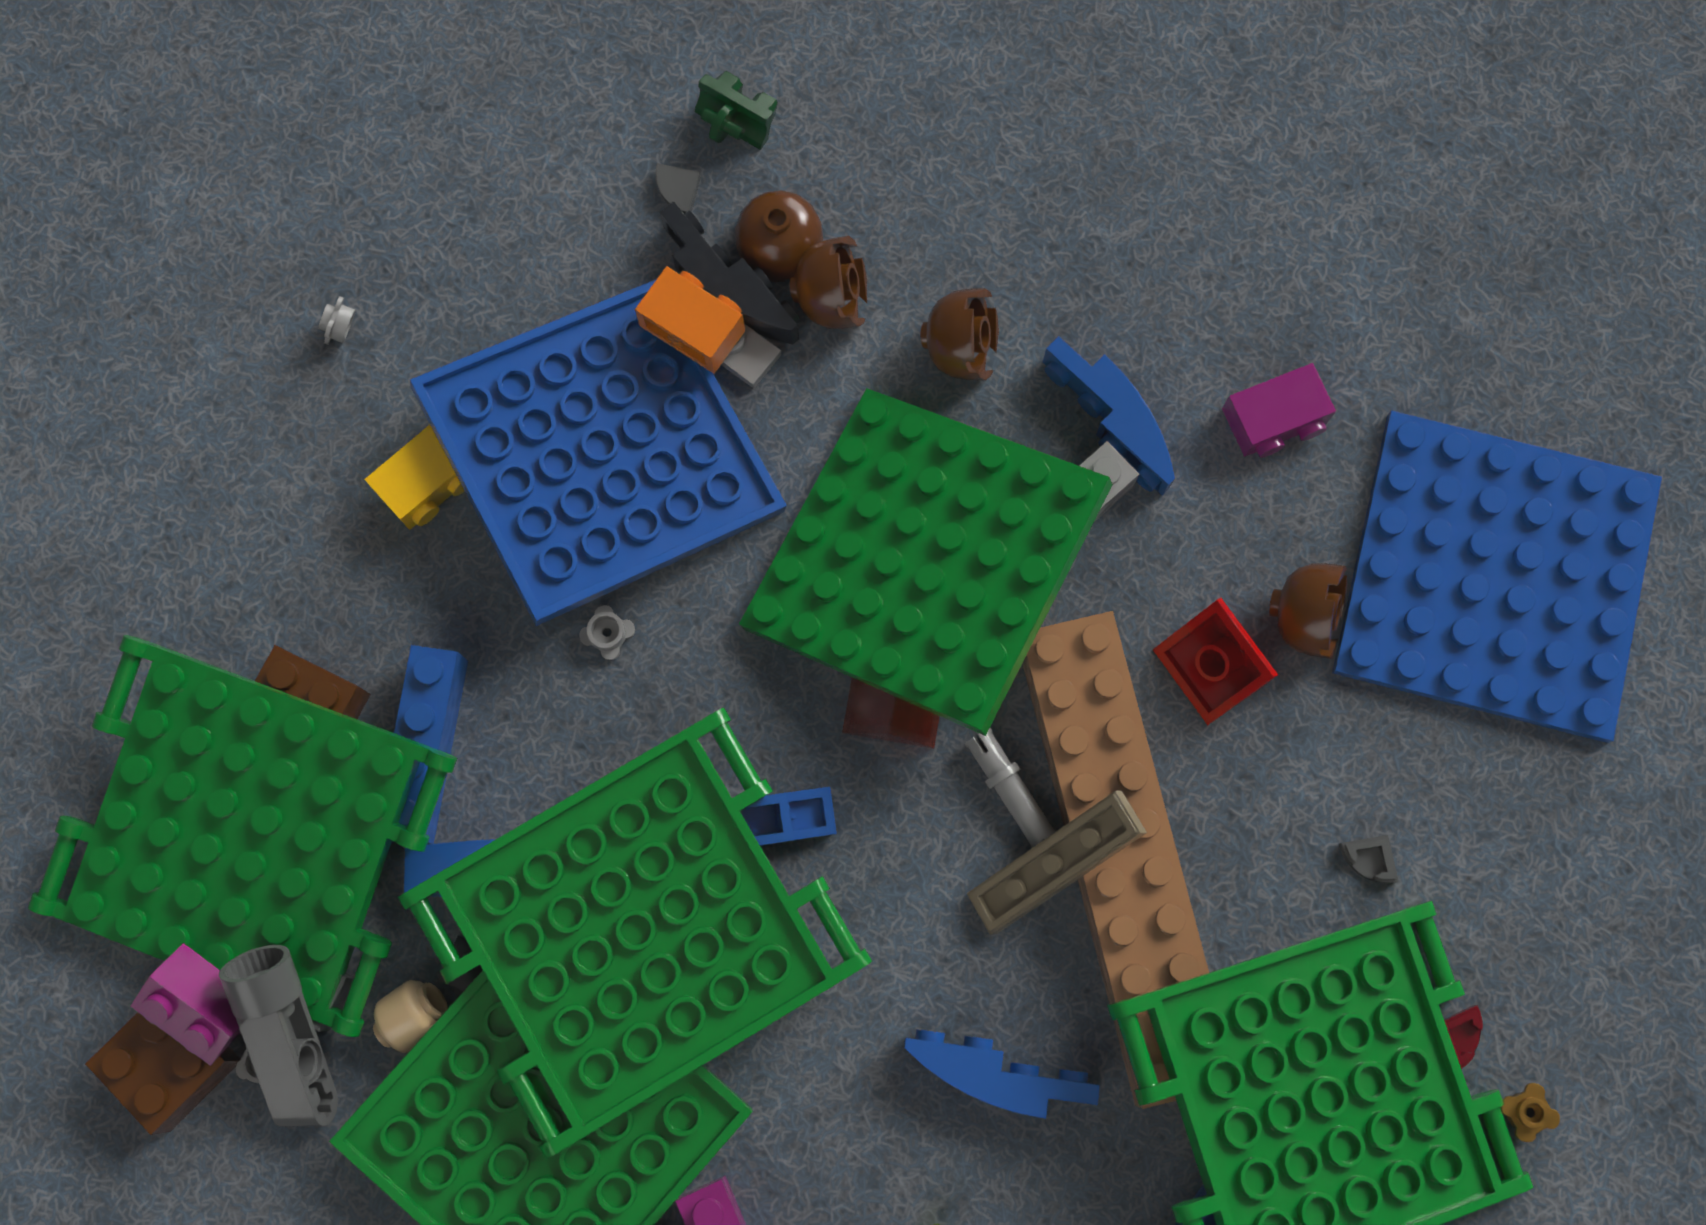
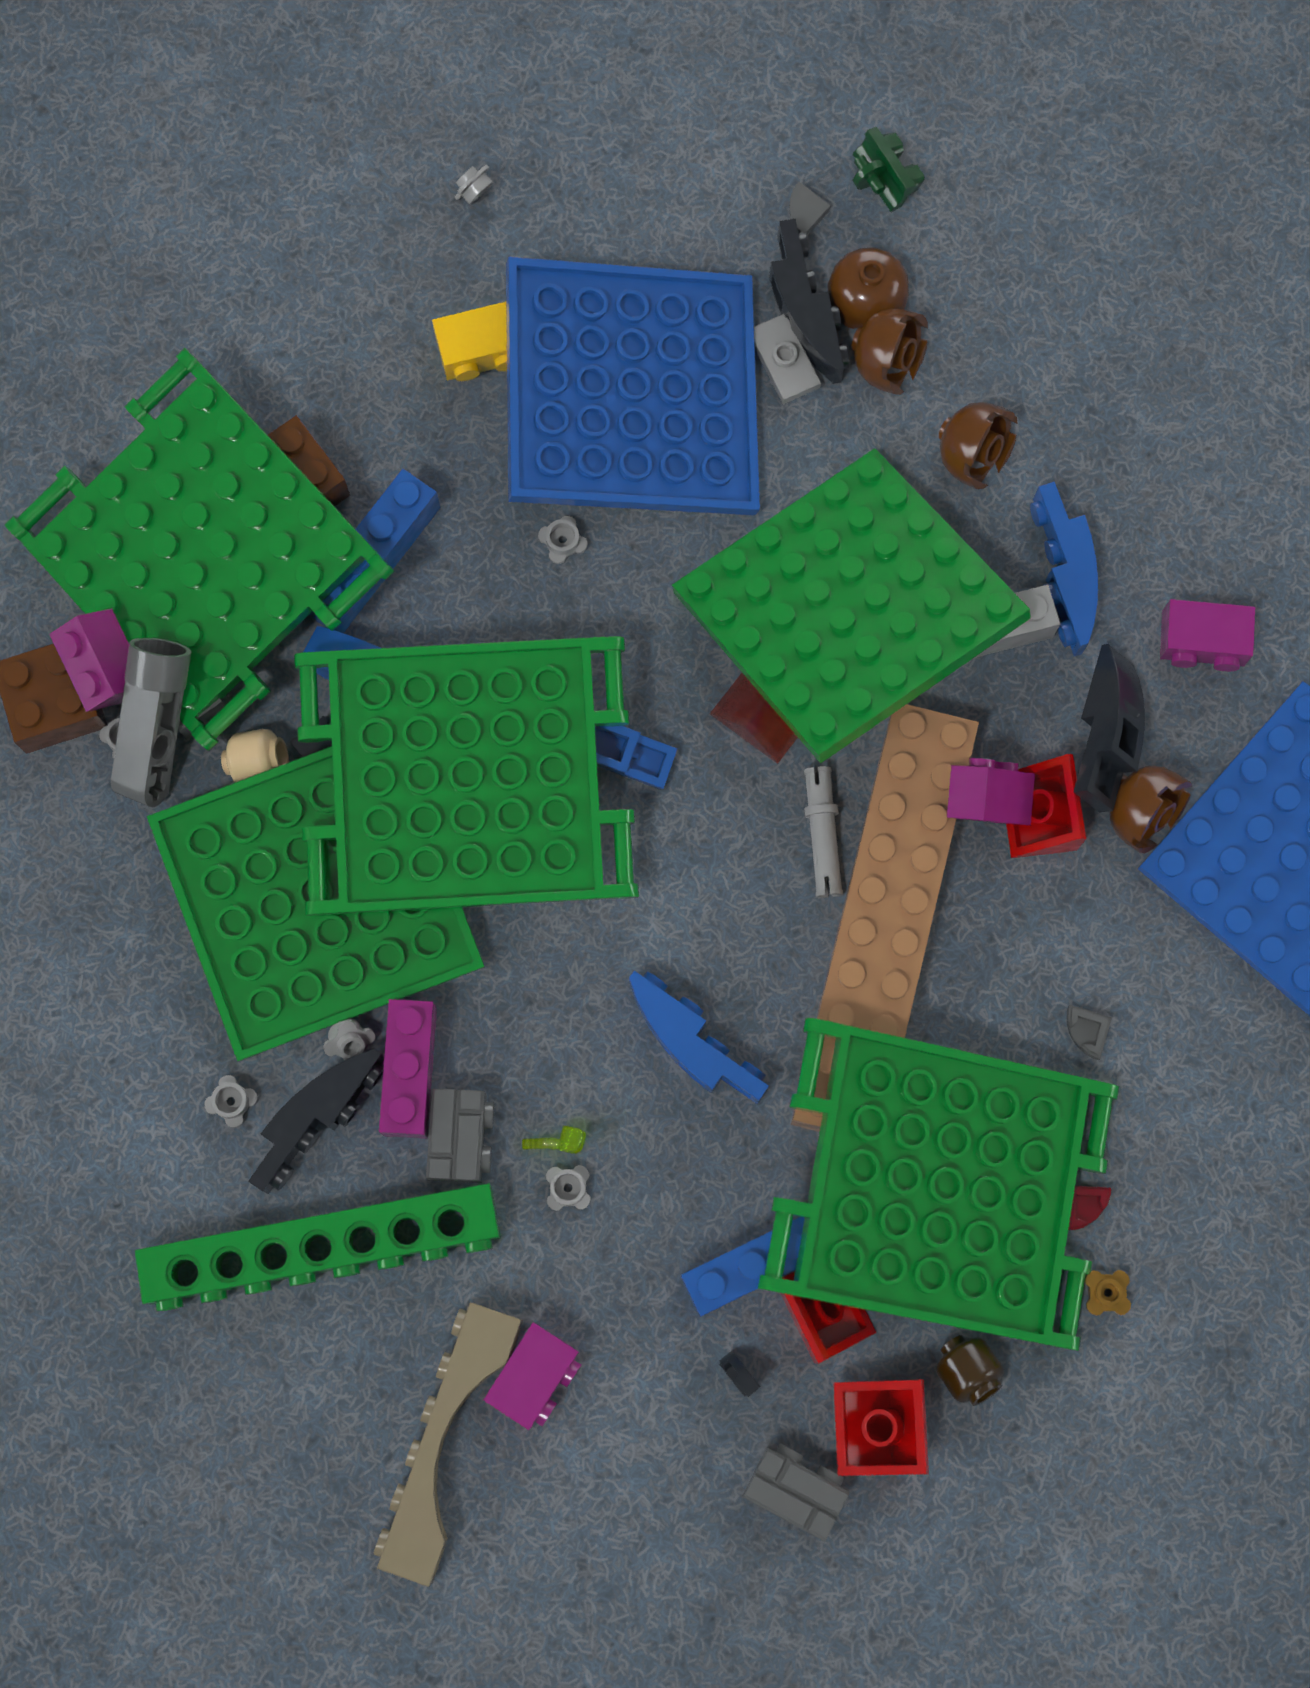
camera: 25 degrees right, 0 degrees up
orange brick [635,266,745,374] -> none
dark tan tile [967,791,1147,935] -> none
none -> magenta brick [947,758,1035,825]
none -> black slope [1073,644,1145,813]

